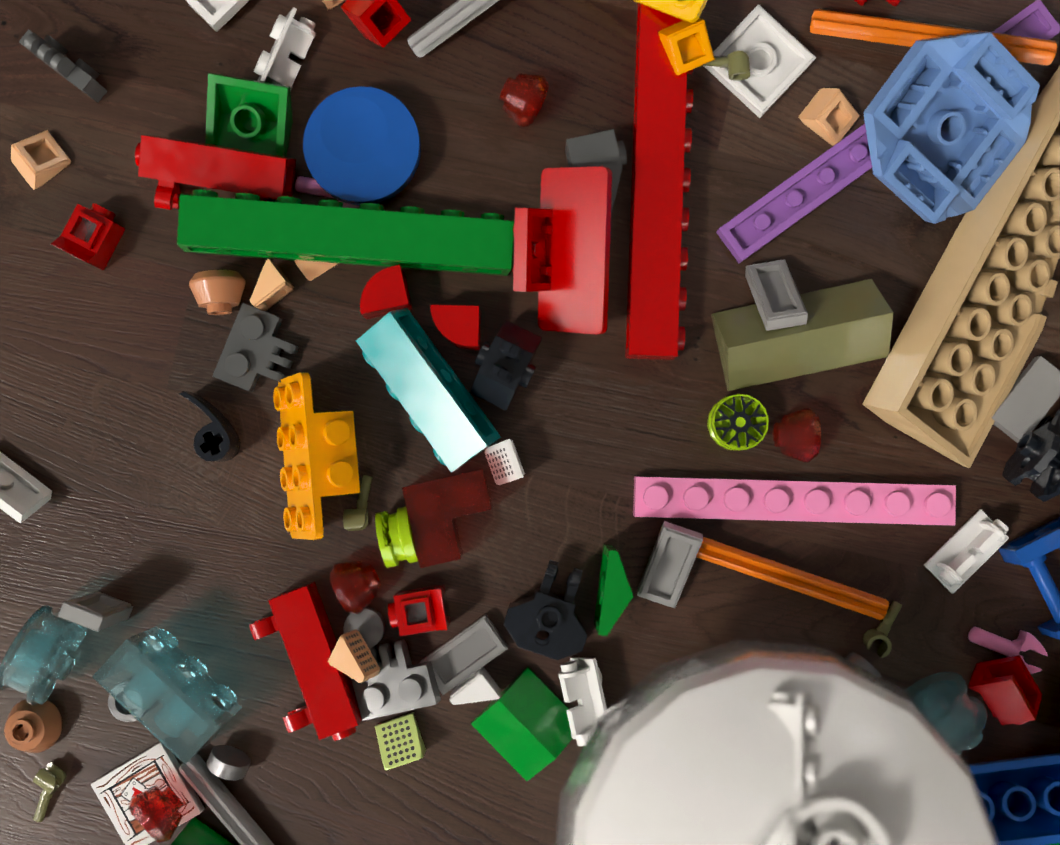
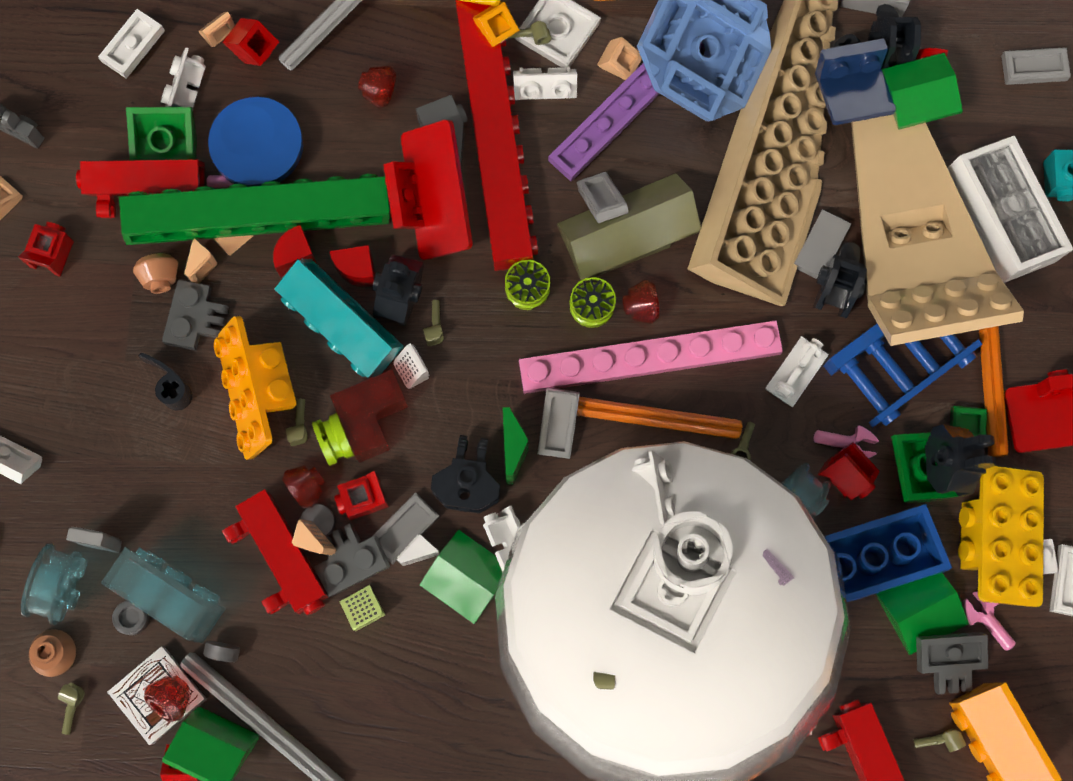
camera: 10 degrees left, 10 degrees down
none -> olive hand [423,300,444,346]
none -> lime wheel [505,260,550,310]
none -> white hinge [513,66,577,100]

